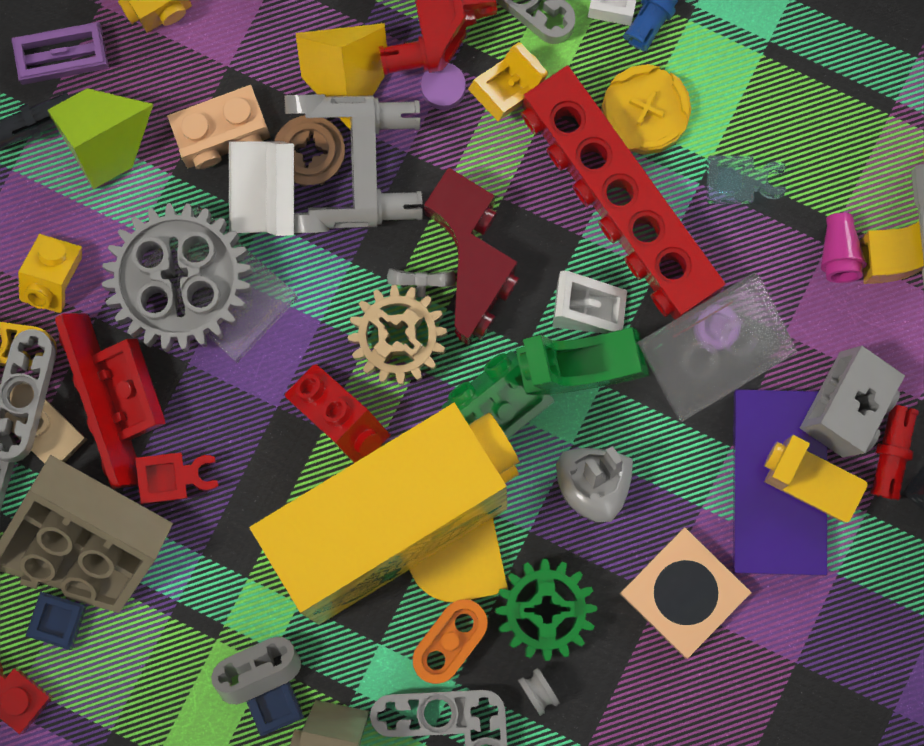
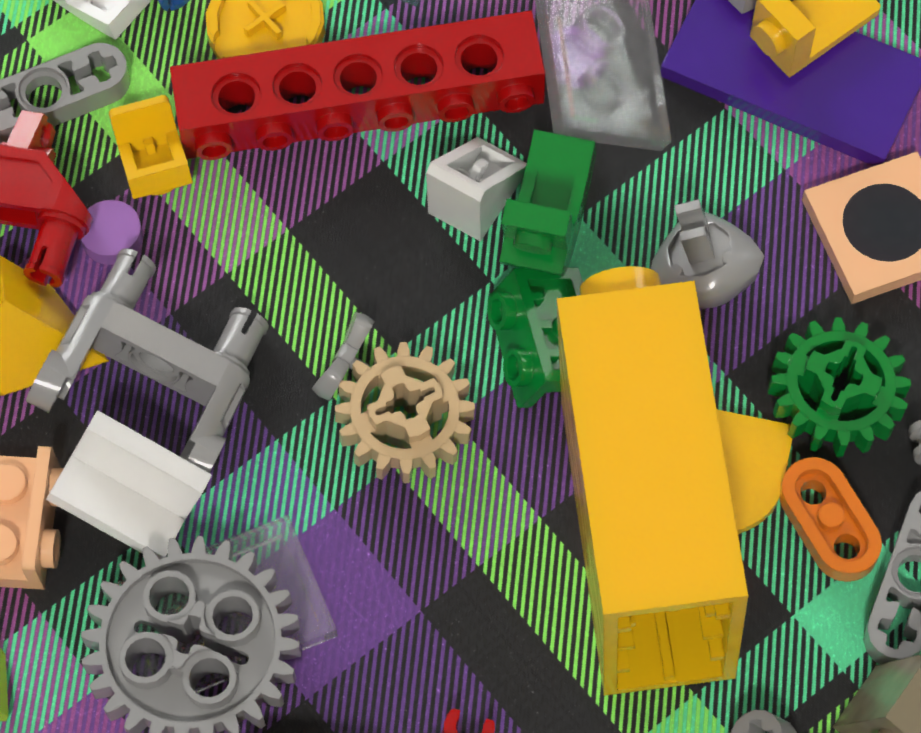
camera: 65 degrees left, 15 degrees down
medium nougat gear [275,115,345,187] -> none
red bracket [285,364,391,463] -> none
dark red arch [424,167,520,346] -> none

